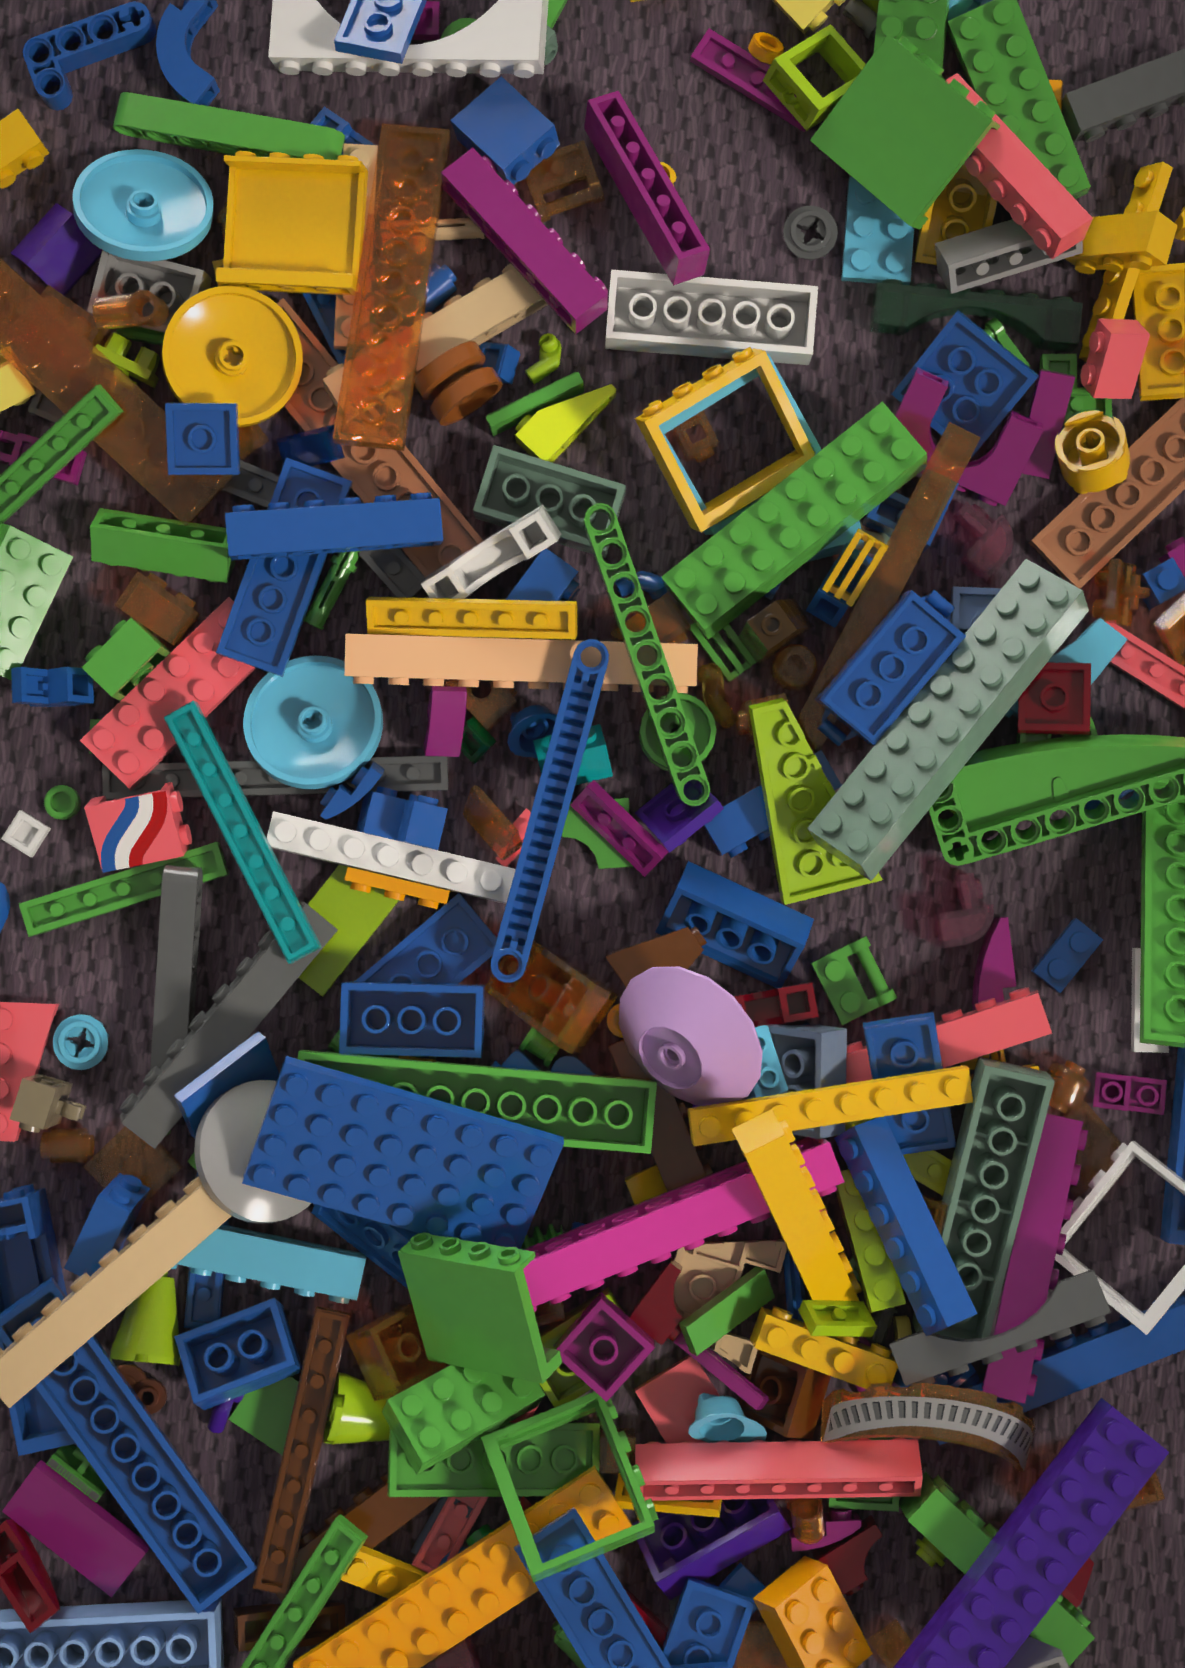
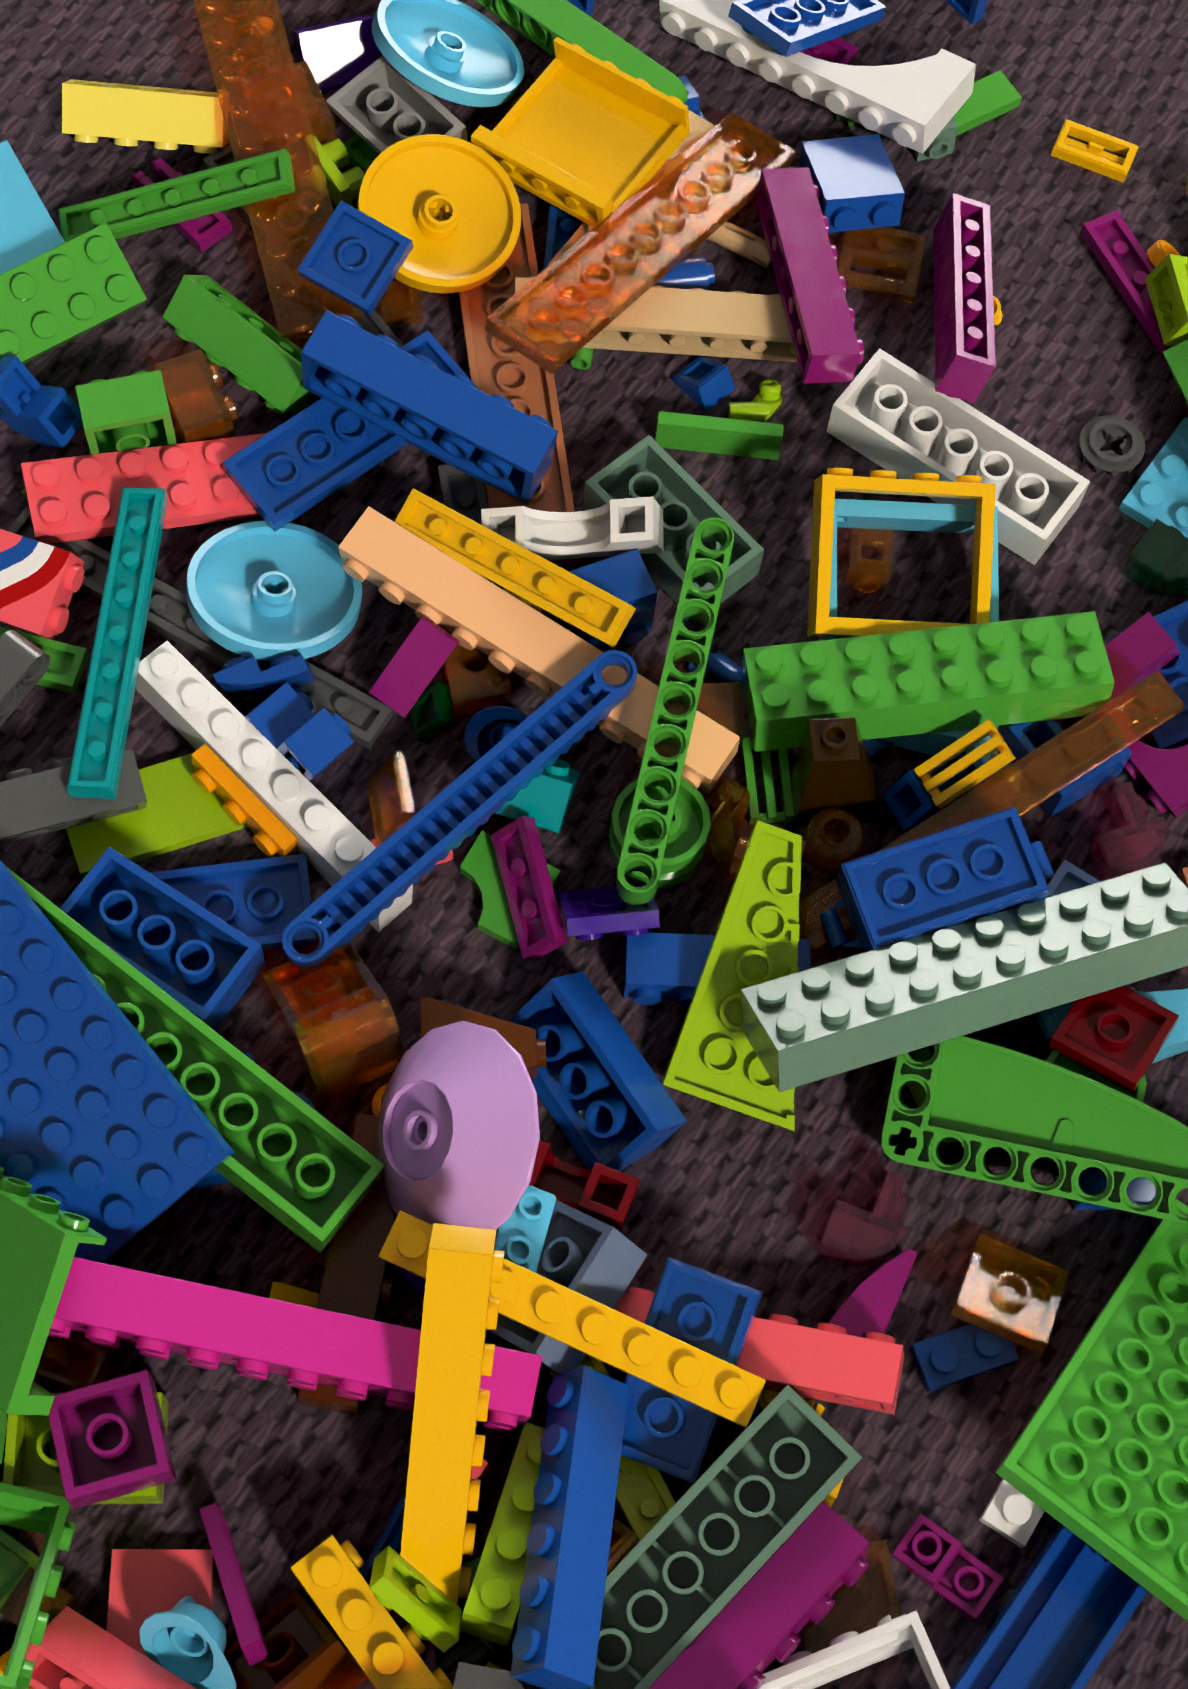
camera: 25 degrees right, 20 degrees down
clear orange piece [92,290,169,330] -> none
clear blue tile [277,424,345,466] -> none
bright green pin [303,551,361,630] -> none
dark orange wheel [413,341,503,426] -> none
neon yellow slope [515,384,616,463] -> none
bright green bush [519,1023,564,1068] -> none
dark red arch [629,1258,684,1345] -> none
tan wing [674,1239,787,1374] -> none
bright green tile [679,1266,775,1356] -> none
bright green plate [810,936,897,1025] -> none
clear orange head [1047,1060,1091,1114] -> none
none -> clear orange plate [951,1233,1069,1354]

